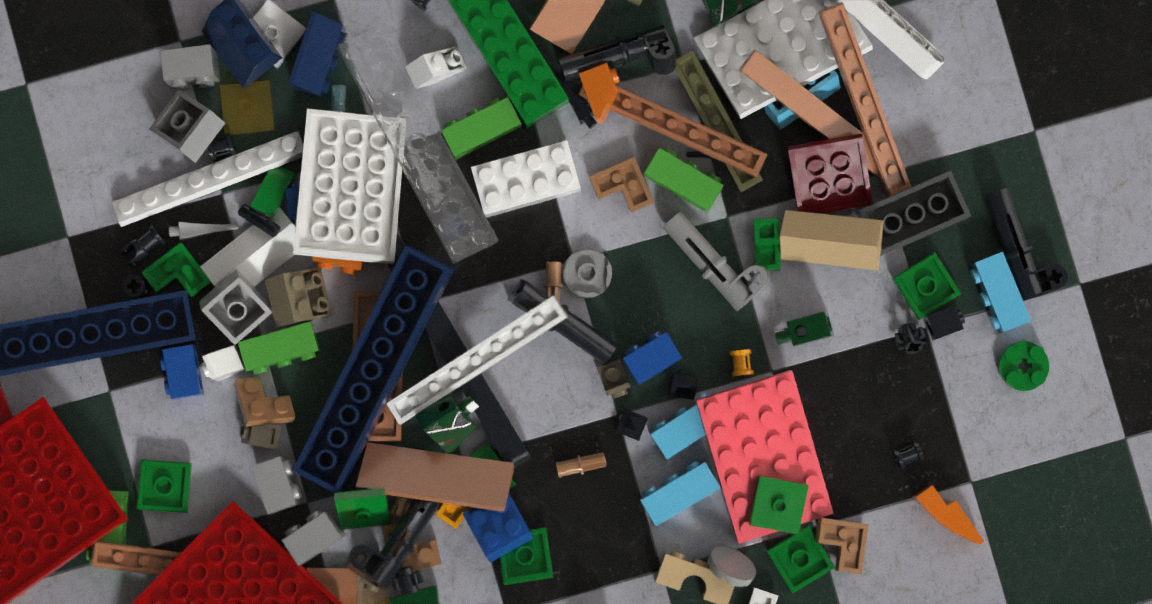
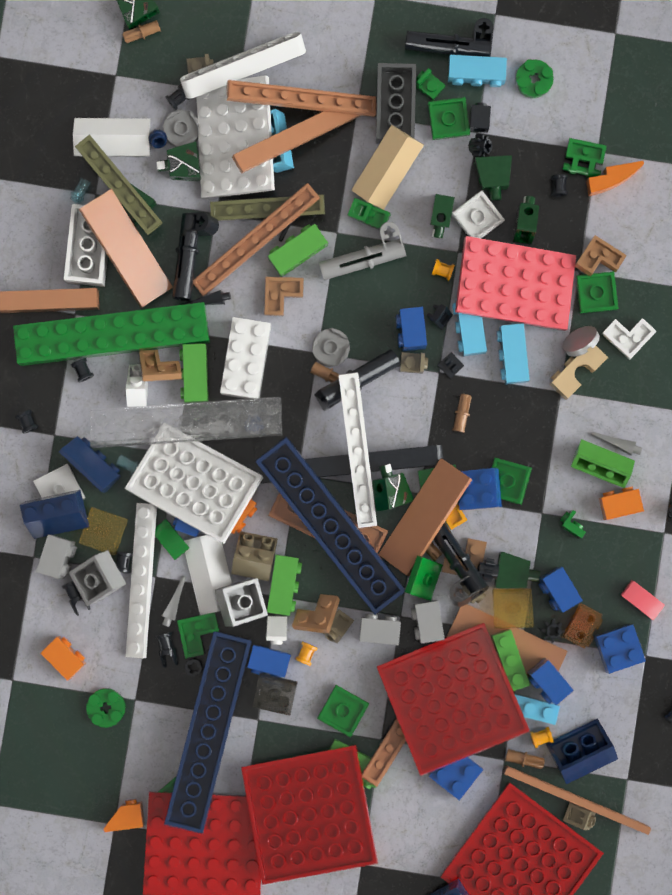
camera: 65 degrees left, 0 degrees up
black axle [238,204,281,237] -> none
orange slope [579,63,620,124] -> none
green plate [749,475,809,535] -> none
plate [788,133,873,214] -> none
none -> orange brick [41,636,86,681]
none -> black piece [62,581,90,616]
none -> green plate [86,688,126,728]
none -> medium nougat plate [139,350,182,381]
none -> clear smoke plate [253,673,298,716]
none -> light orange bush [295,641,318,666]
none -> green bracket [416,68,445,101]
none -> white plate [452,190,505,239]
none -> dark green torso [474,155,512,201]
none -> dark green torso [513,196,539,245]
none -> green plate [562,138,607,178]

